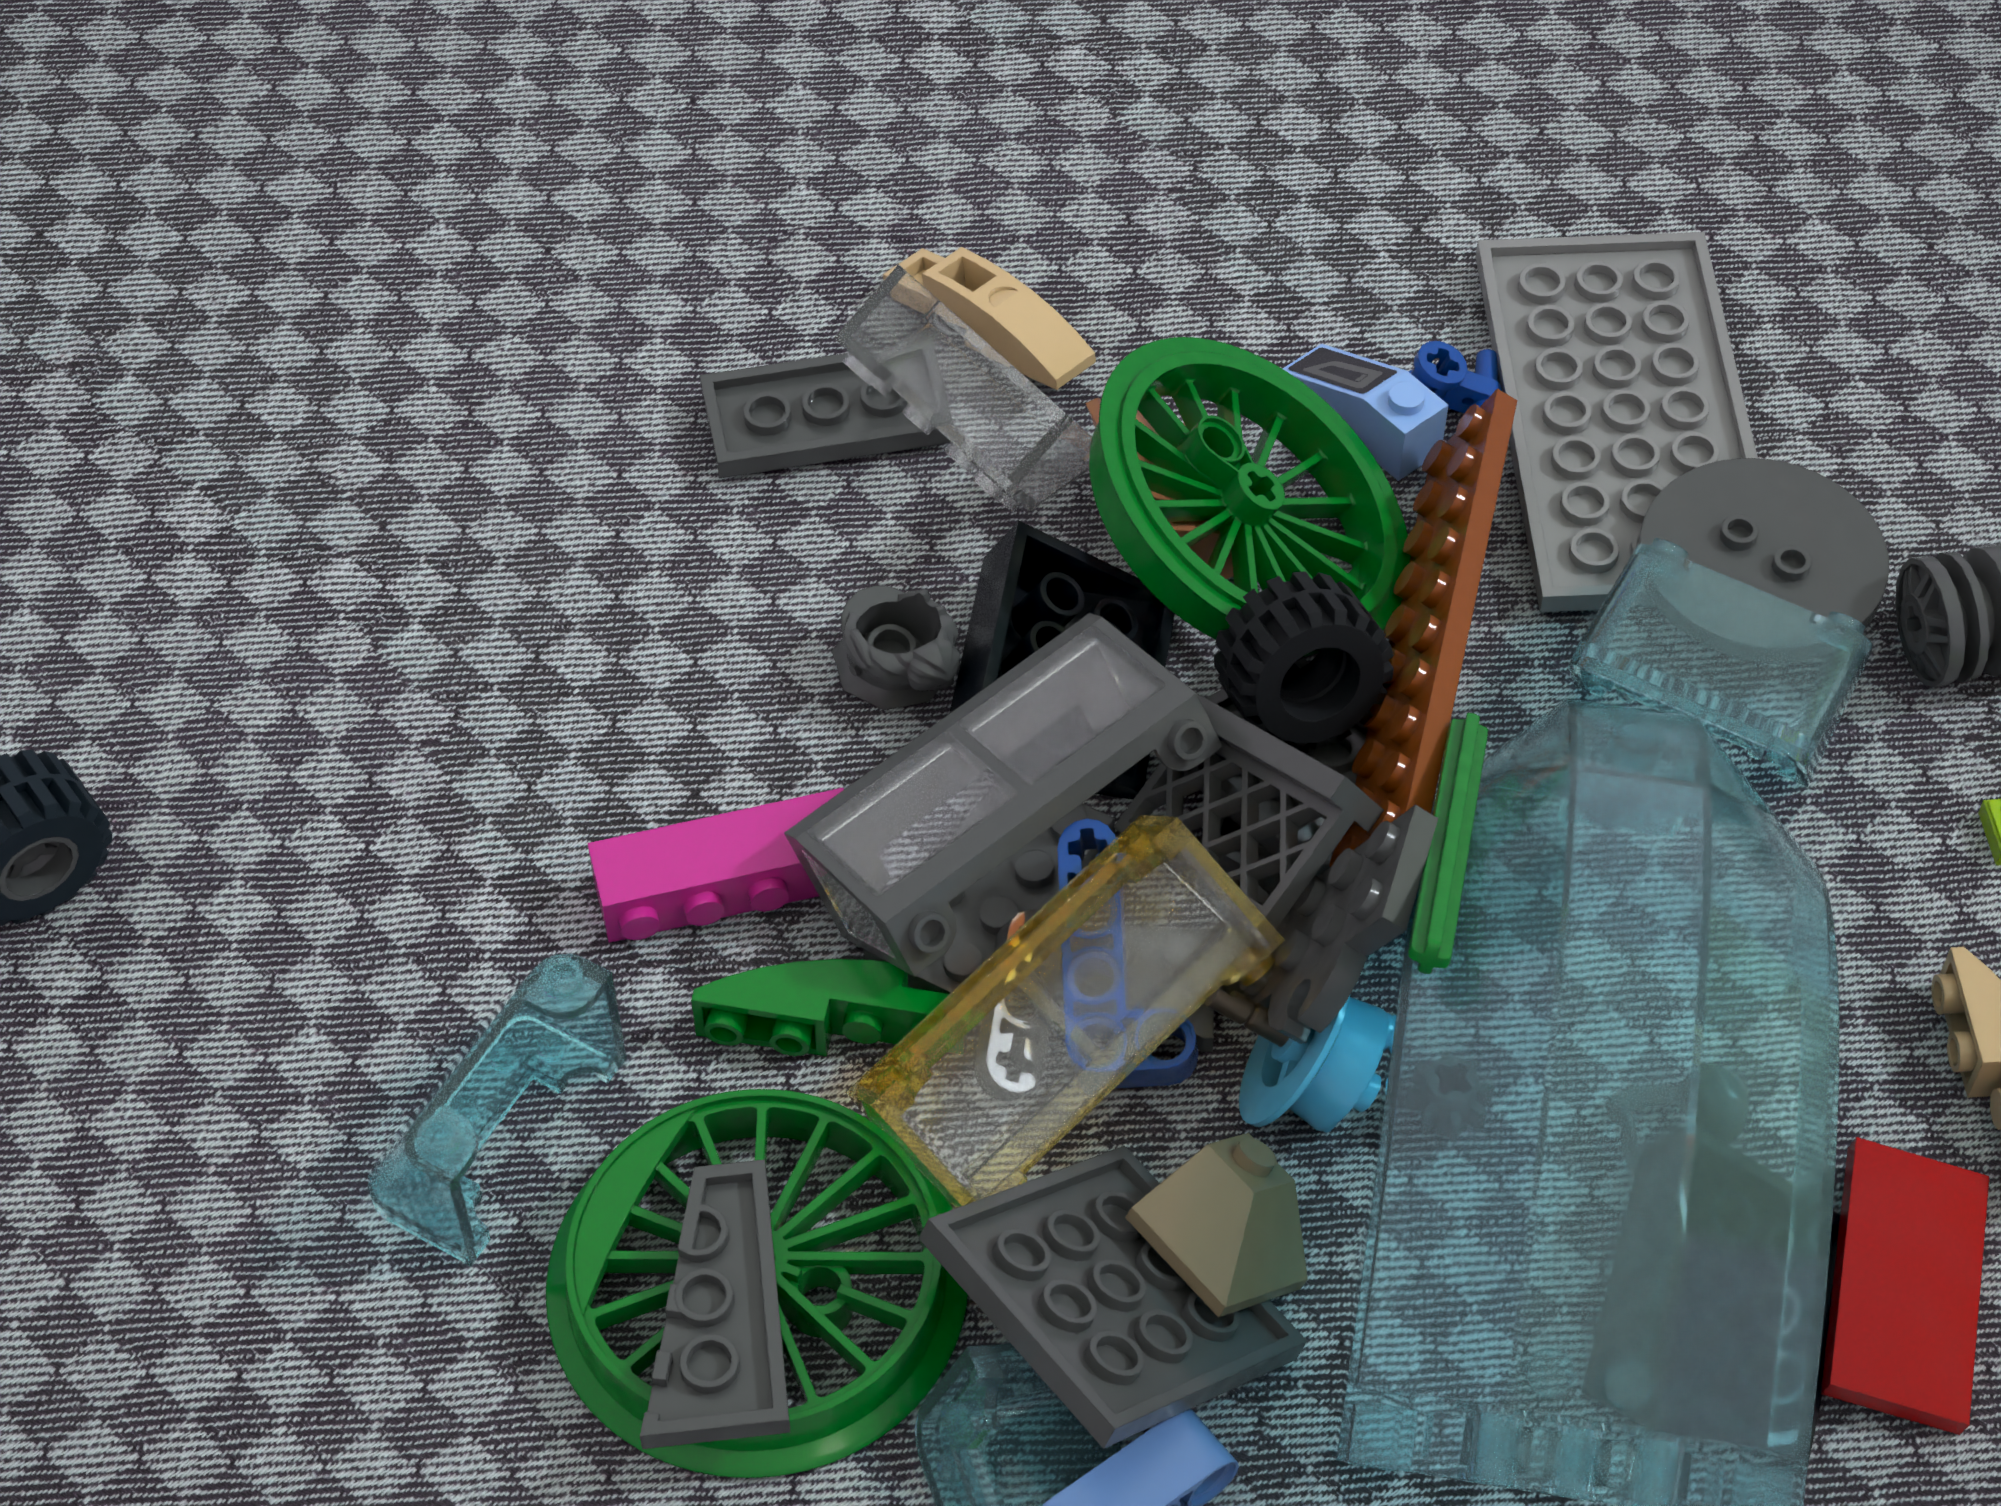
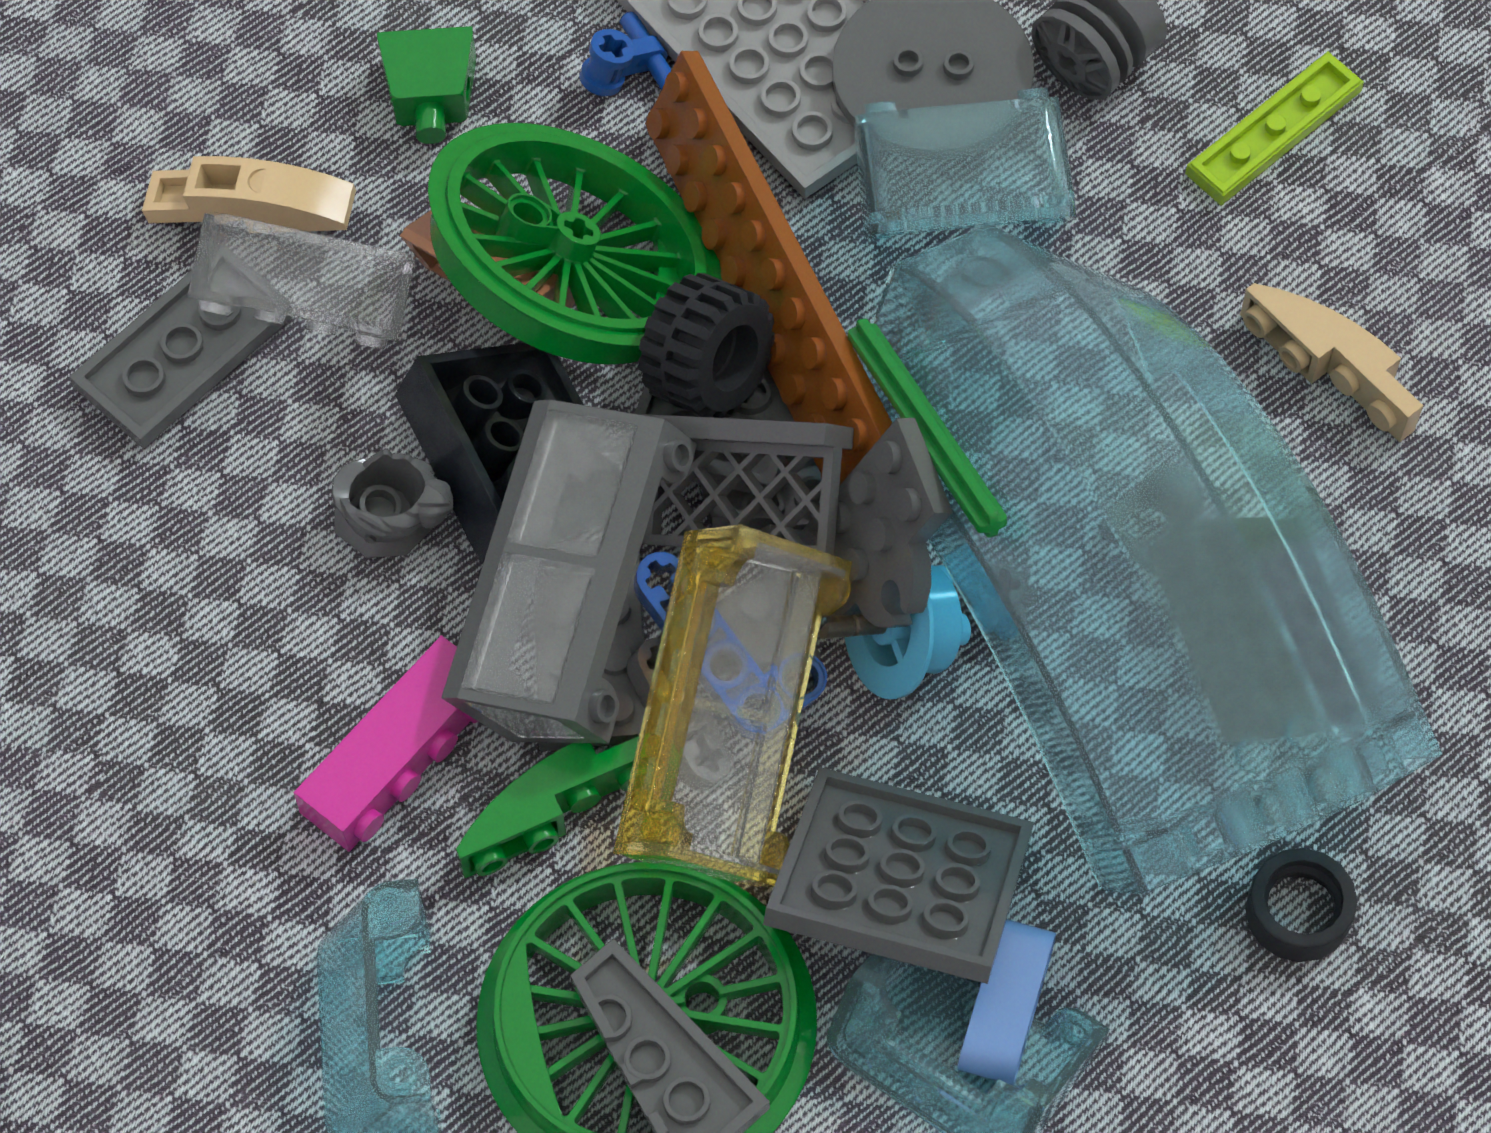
camera: 35 degrees left, 10 degrees up
dark tan slope [1125,1133,1308,1318] -> none
light blue slope [1283,344,1449,481] -> none
red tile [1821,1137,1989,1435] -> none
none -> green torso [377,26,476,144]

